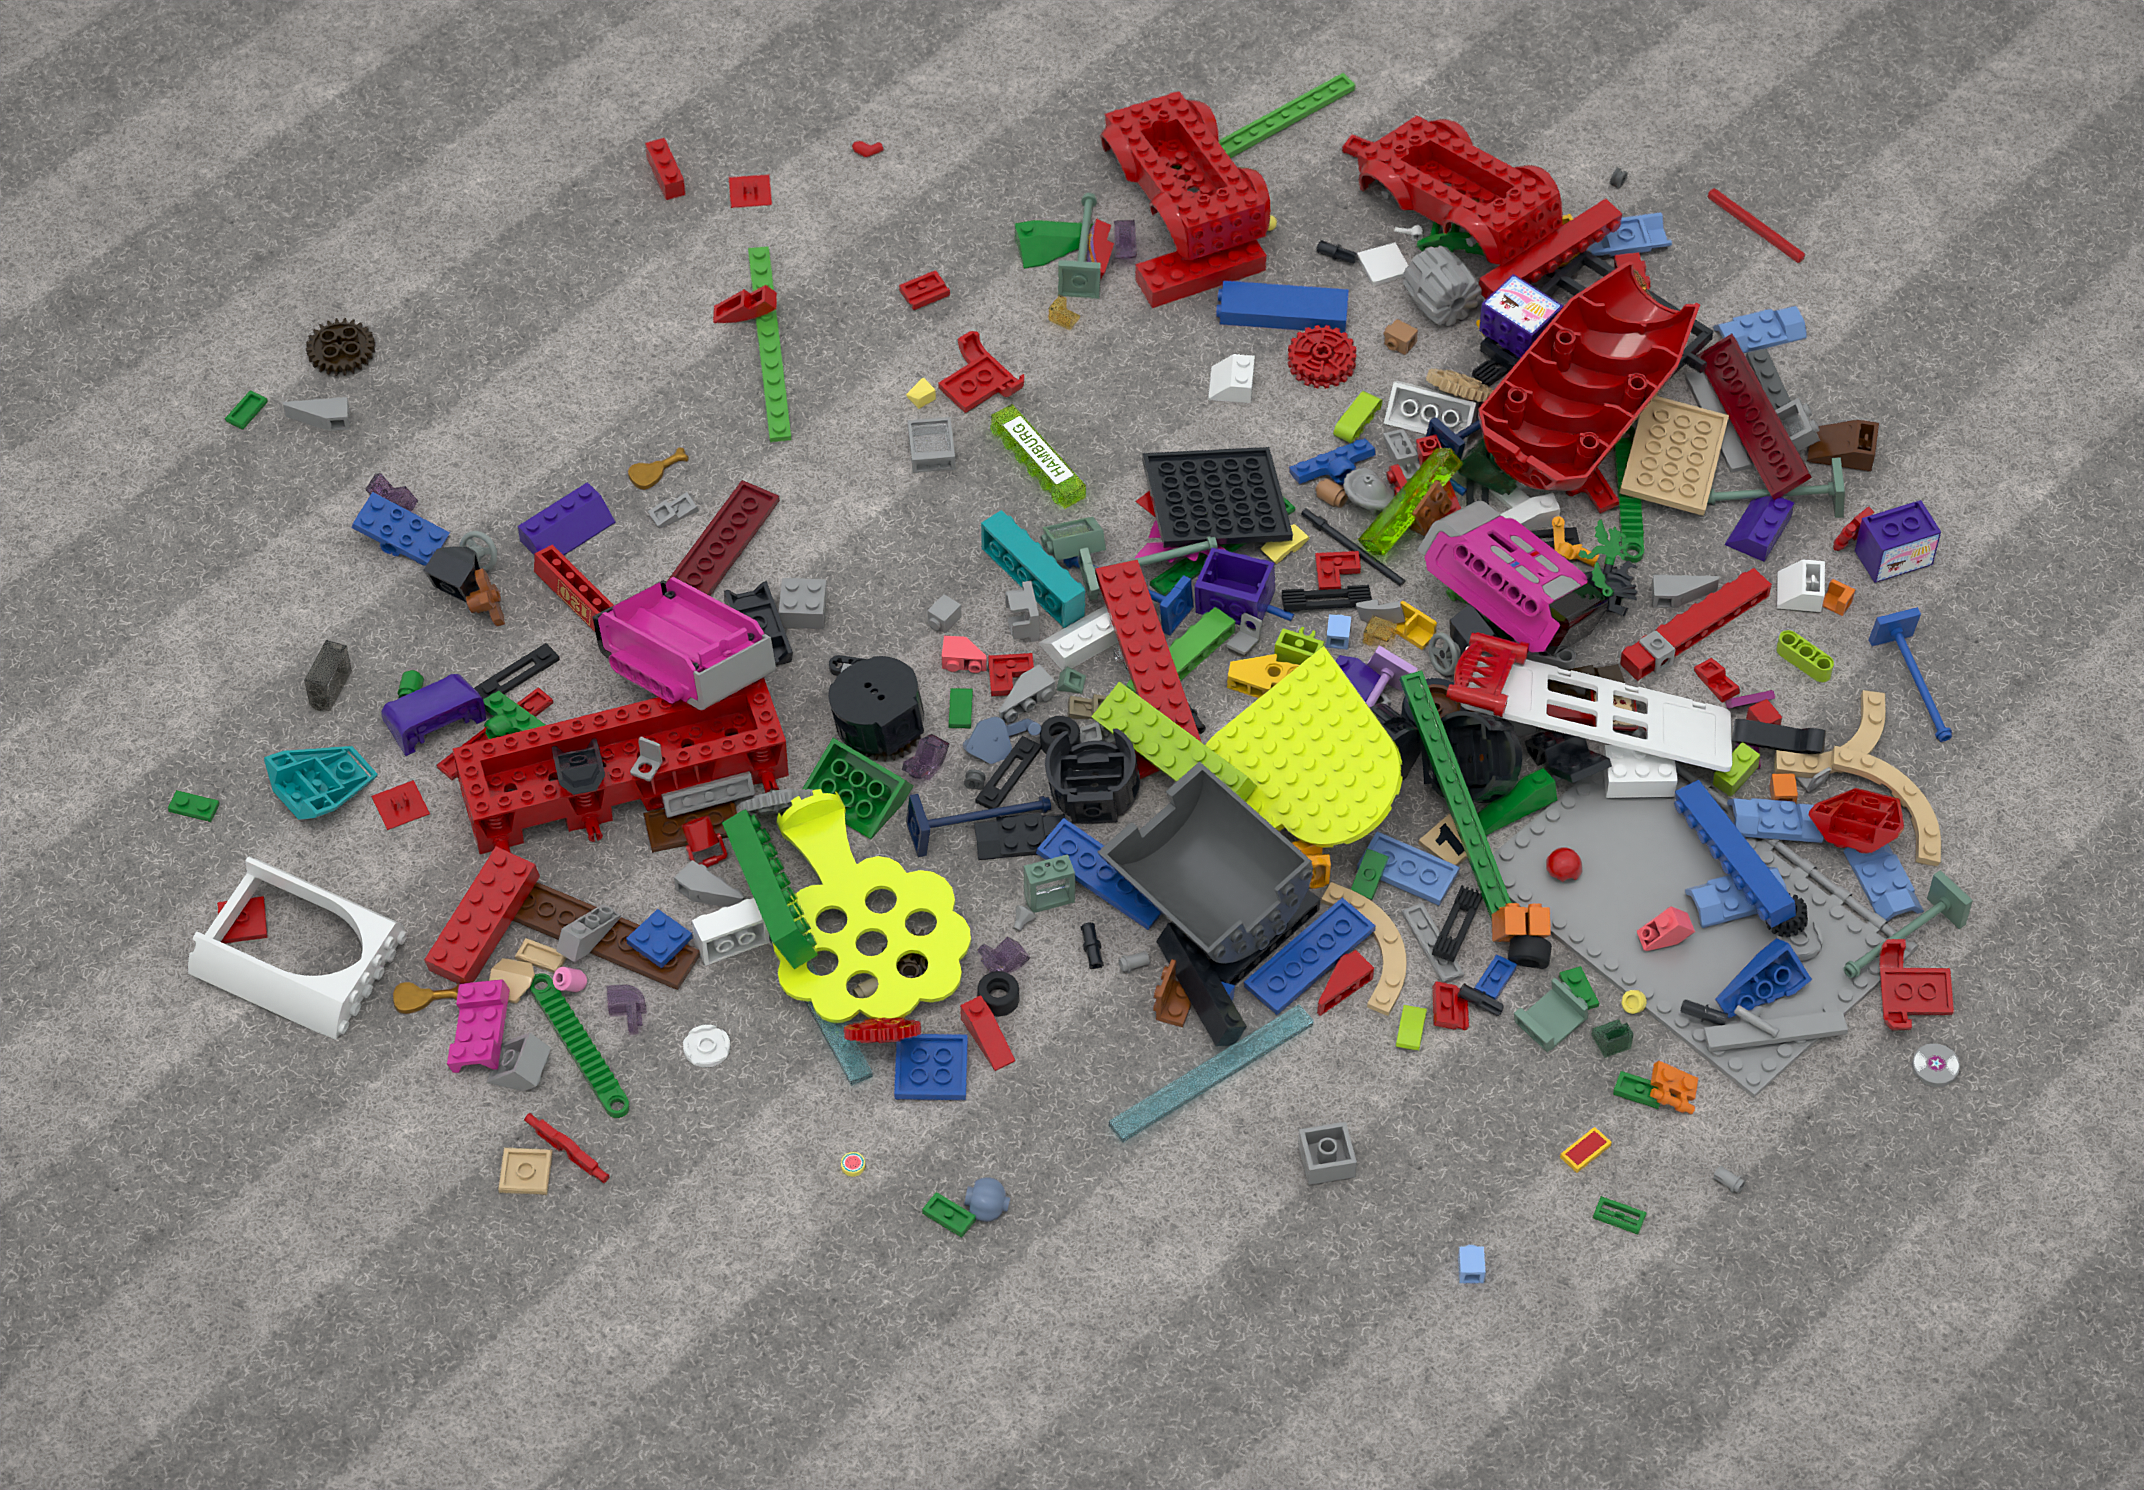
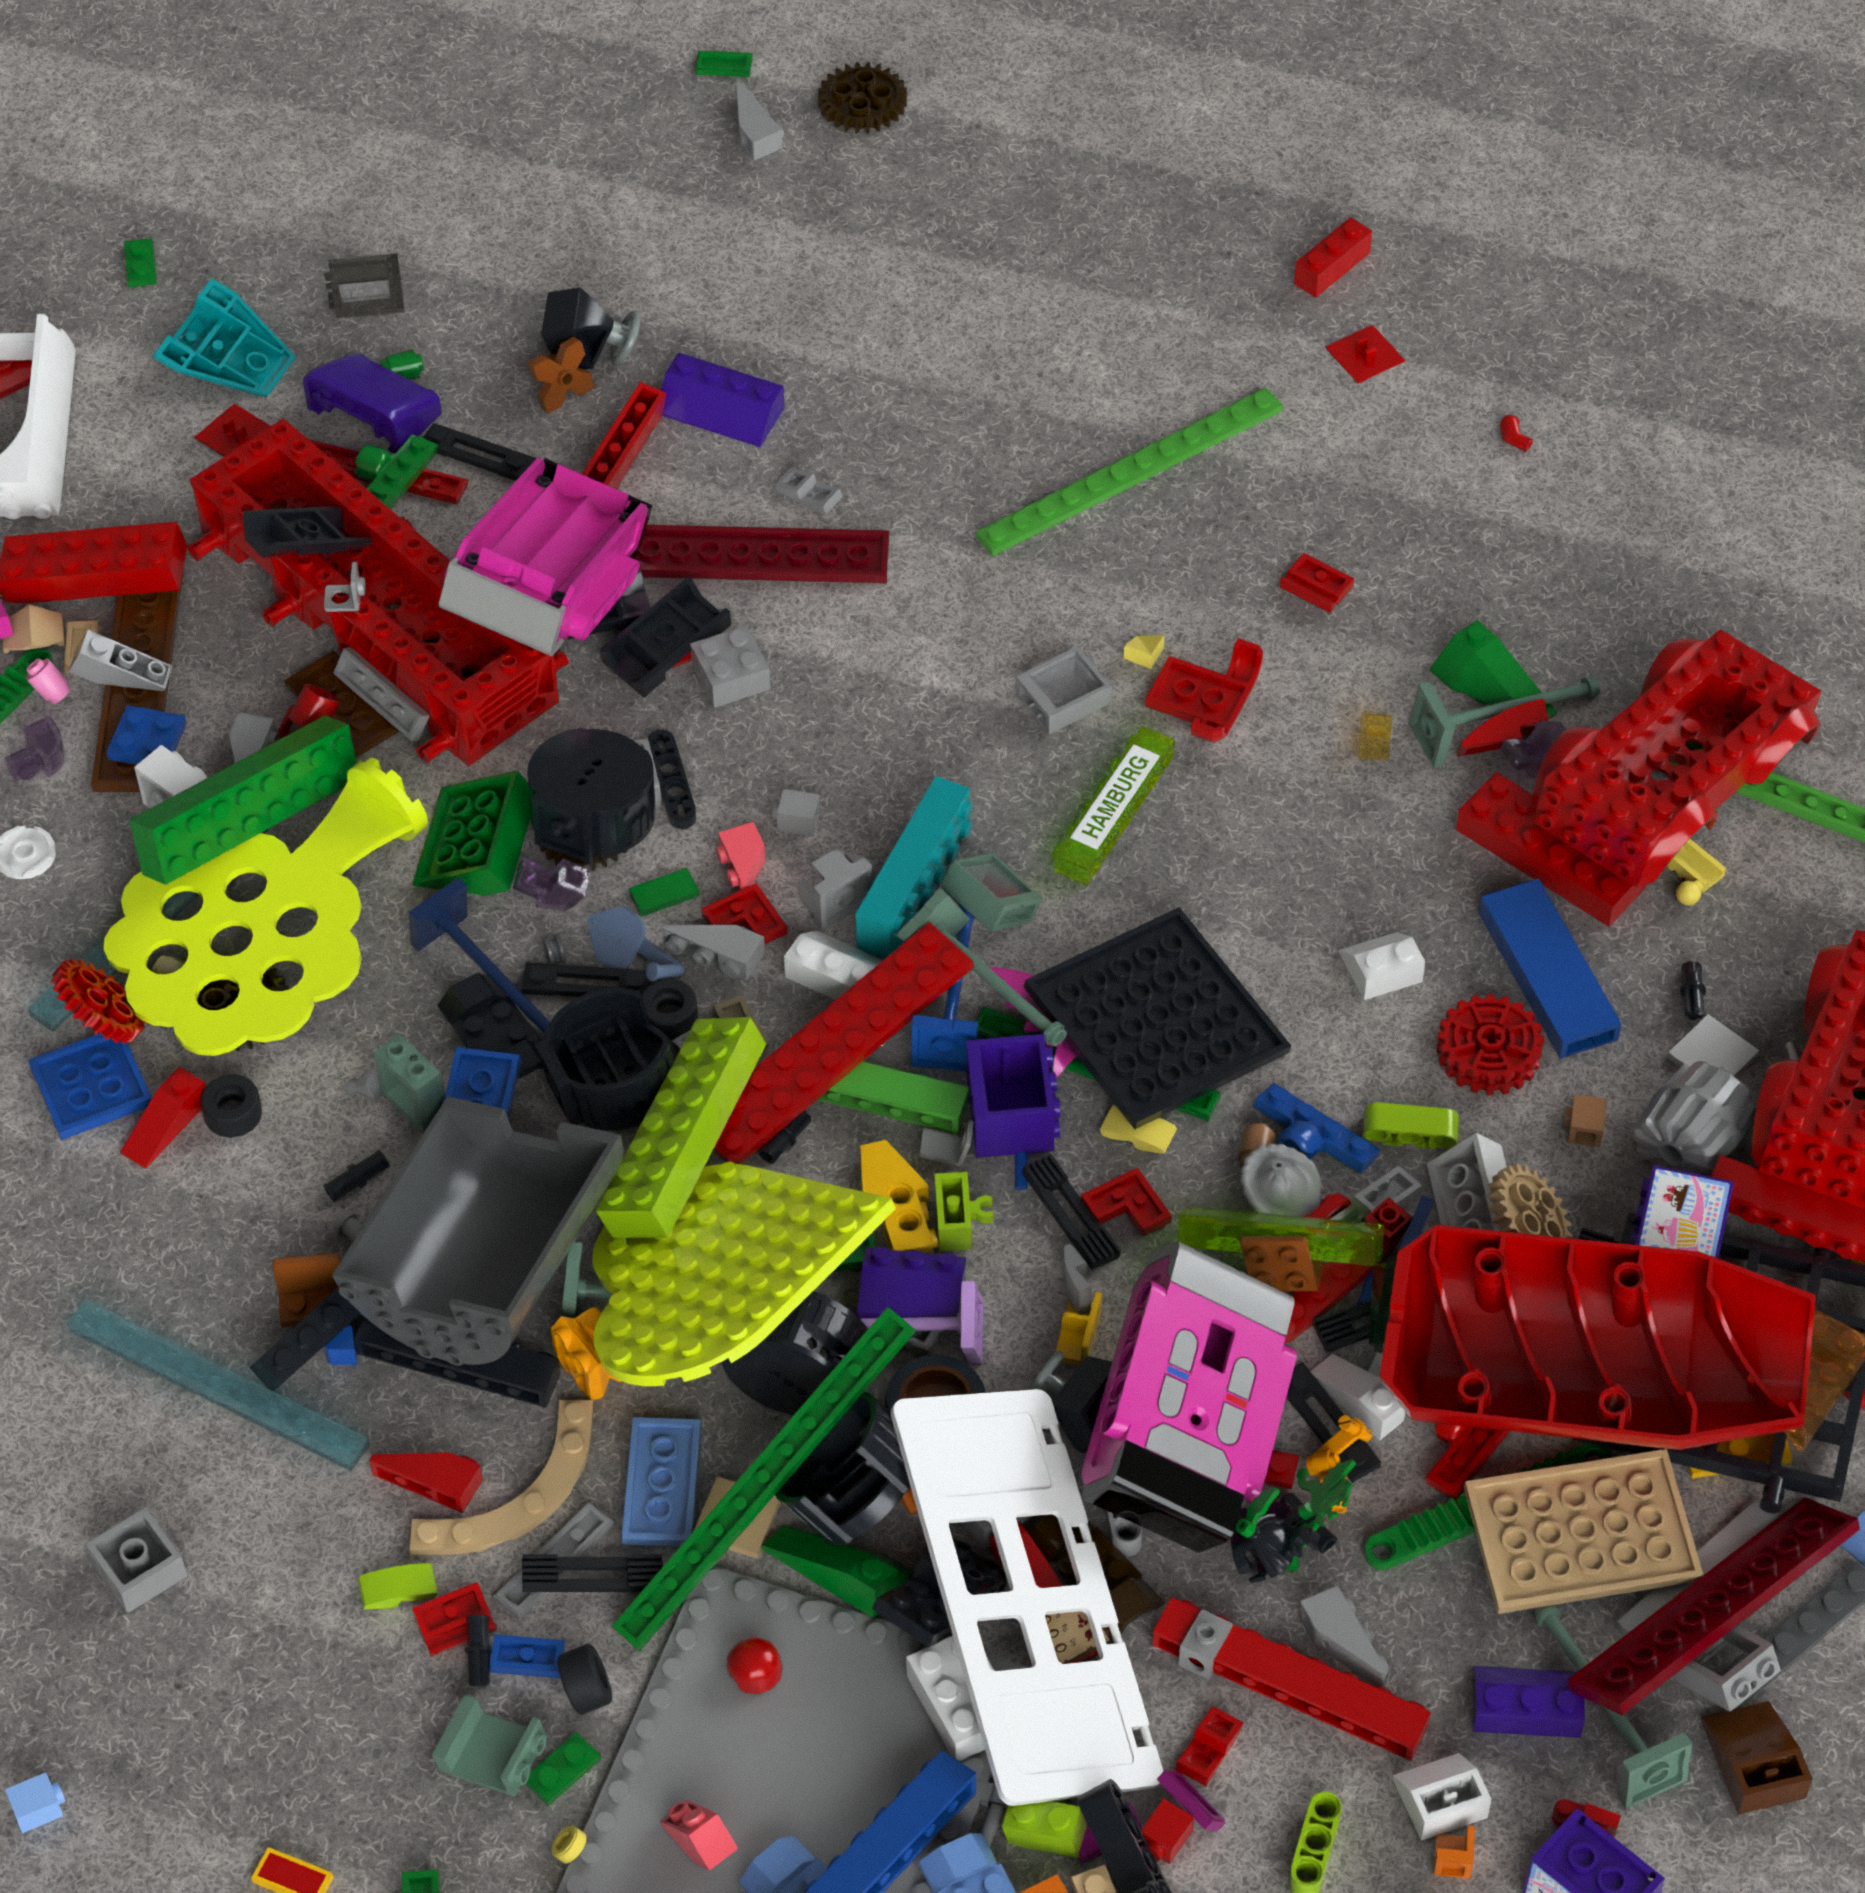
camera: 65 degrees right, 0 degrees up
blue plate [351,492,450,566] -> none
clear purple brick [365,473,418,512] -> none
pearl gold piece [628,447,689,490] -> none
red slope [713,285,777,323] -> none
light grey gear [740,789,813,815] -> none
clear purple brick [977,936,1031,974] -> none
sand green slope [1057,667,1086,694] -> none
blue plate [1244,897,1376,1015] -> none
black bar [1301,508,1406,586] -> none
light blue brick [1326,614,1351,650] -> none
green plate [1351,848,1389,899] -> none
clear yellow panel [1363,615,1397,646] -> none
red piece [1446,632,1530,717] -> none
orange piece [1492,903,1551,942] -> none
clear green piece [1591,1019,1634,1058] -> none

